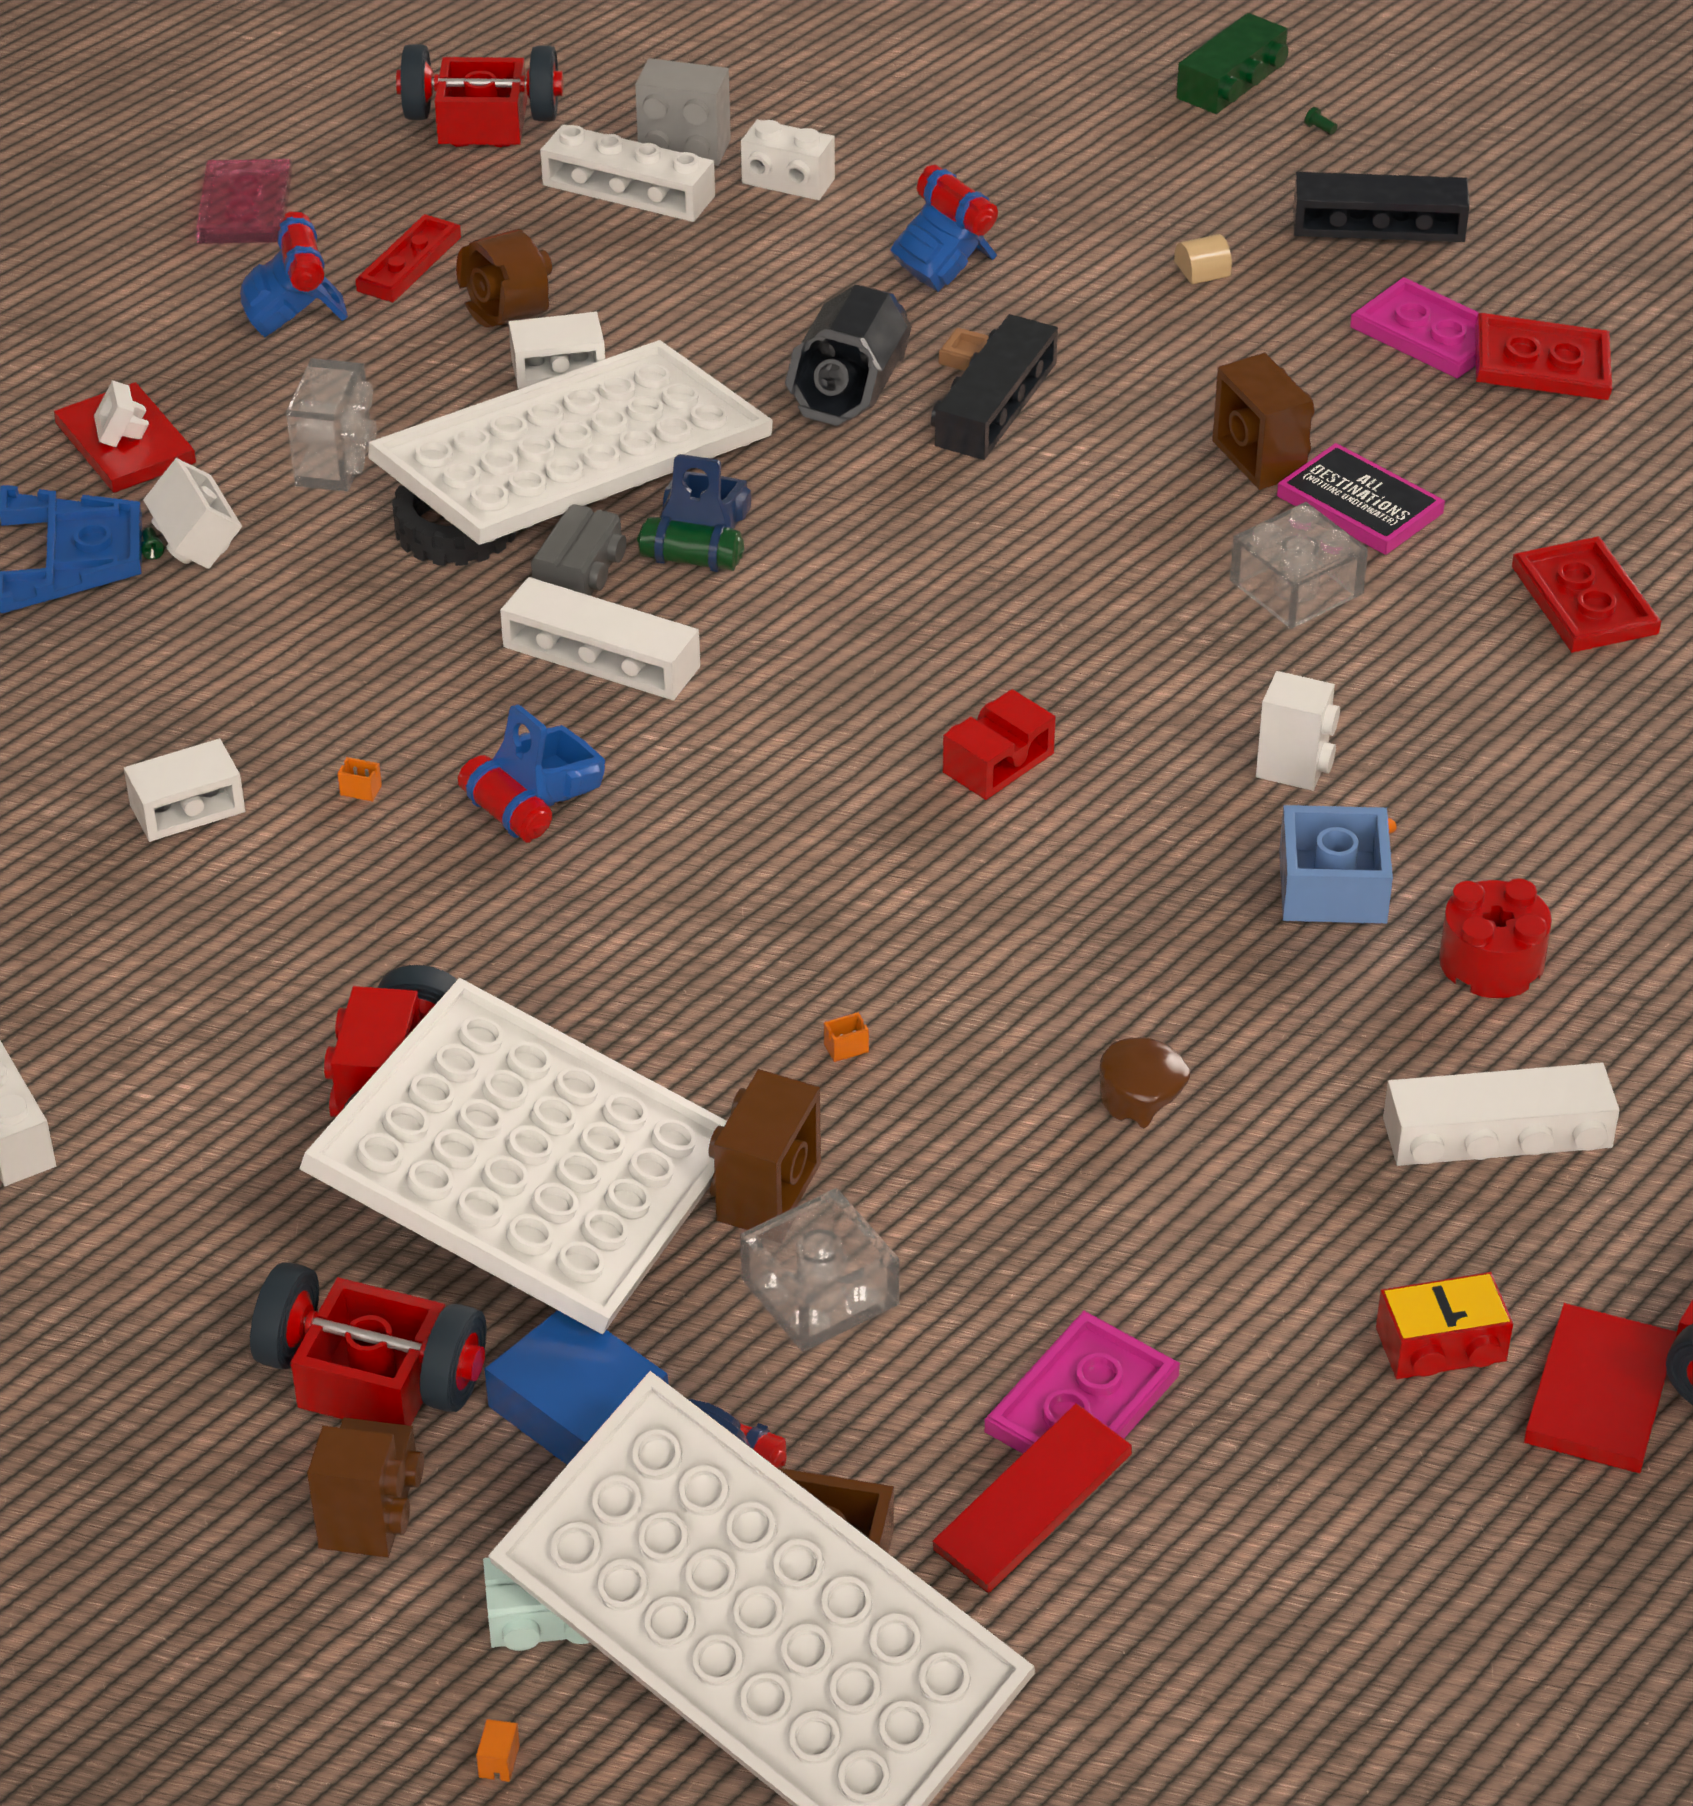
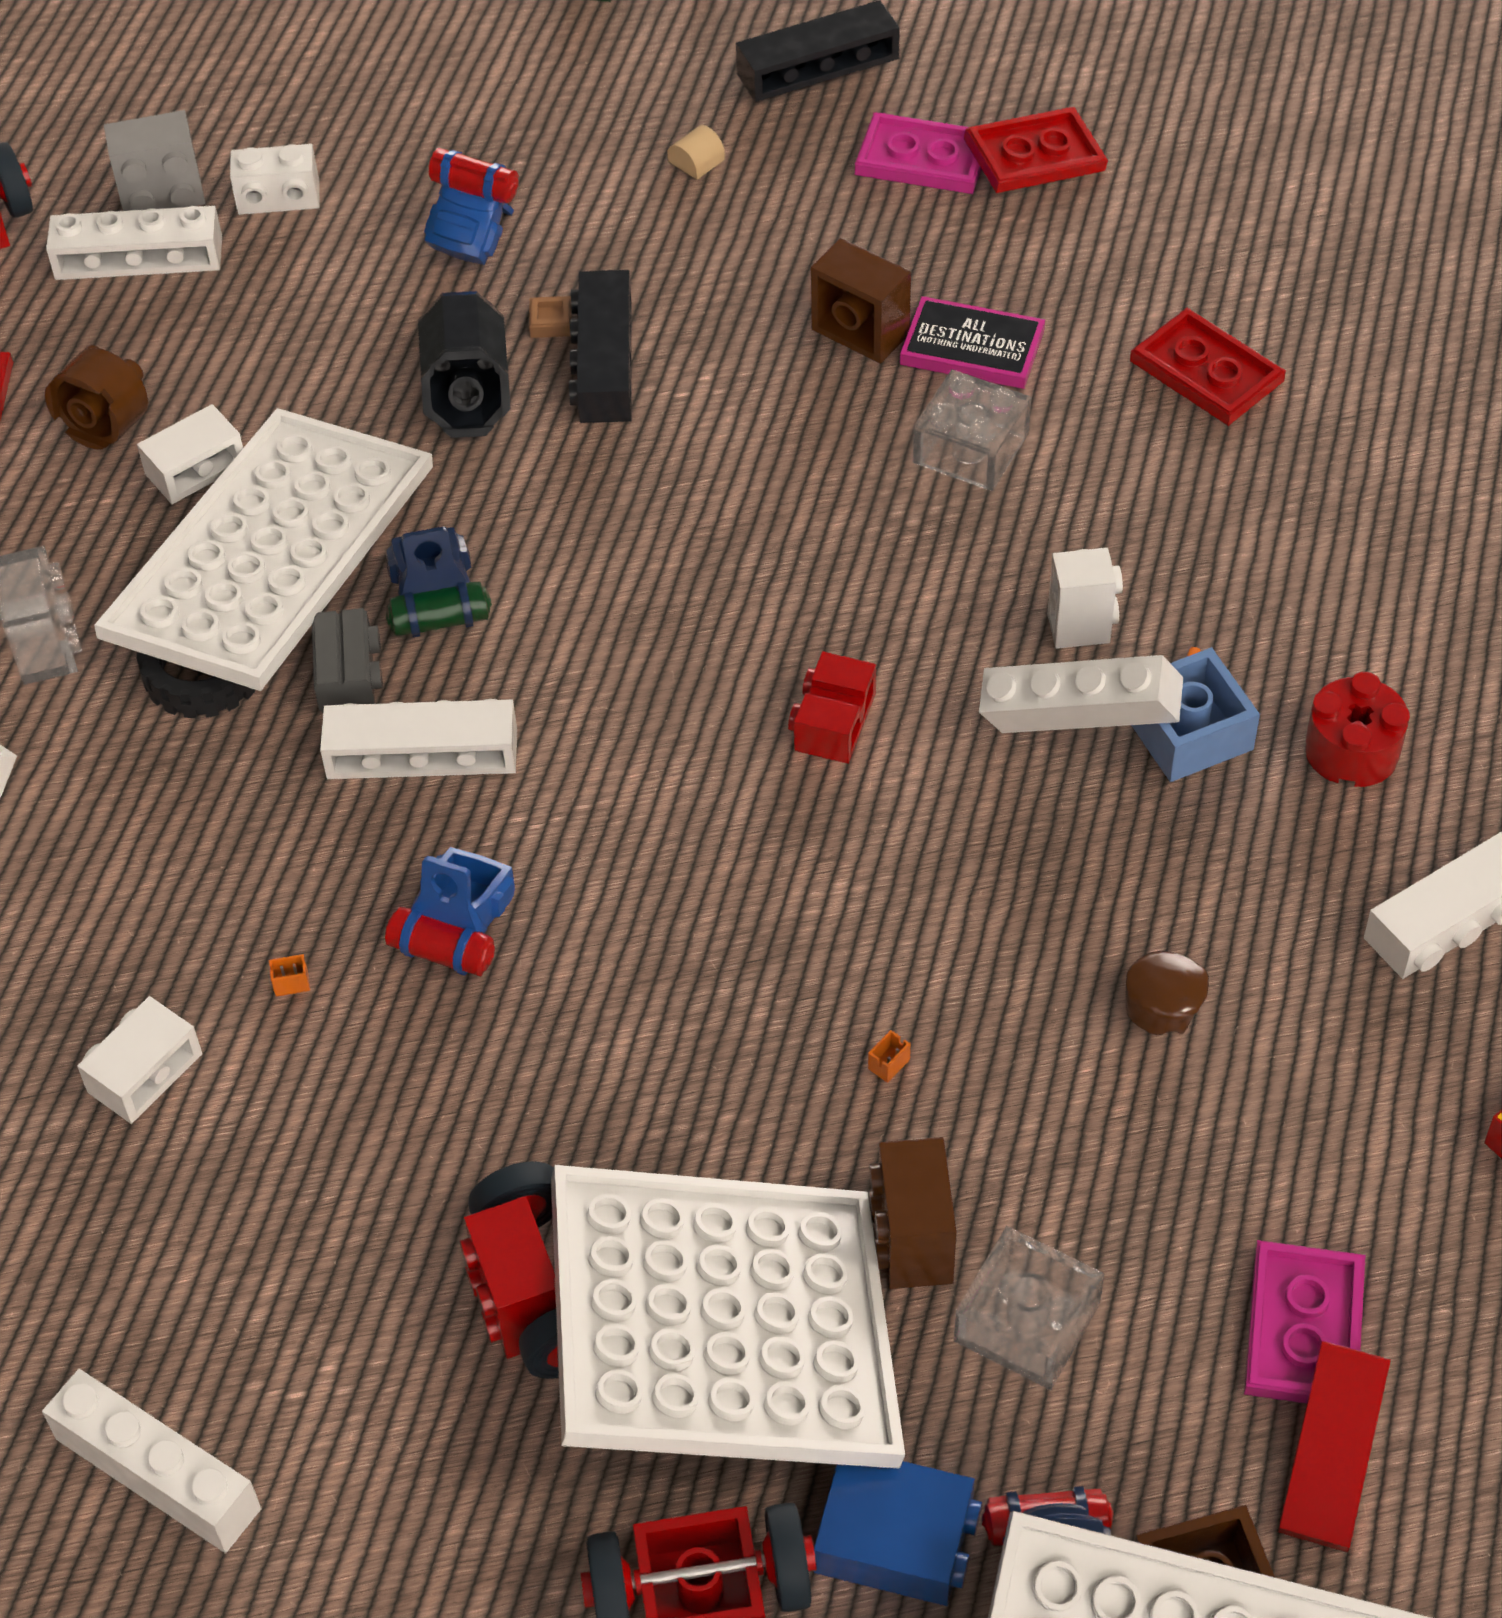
camera: 25 degrees left, 10 degrees up
none -> white brick [979,655,1183,733]

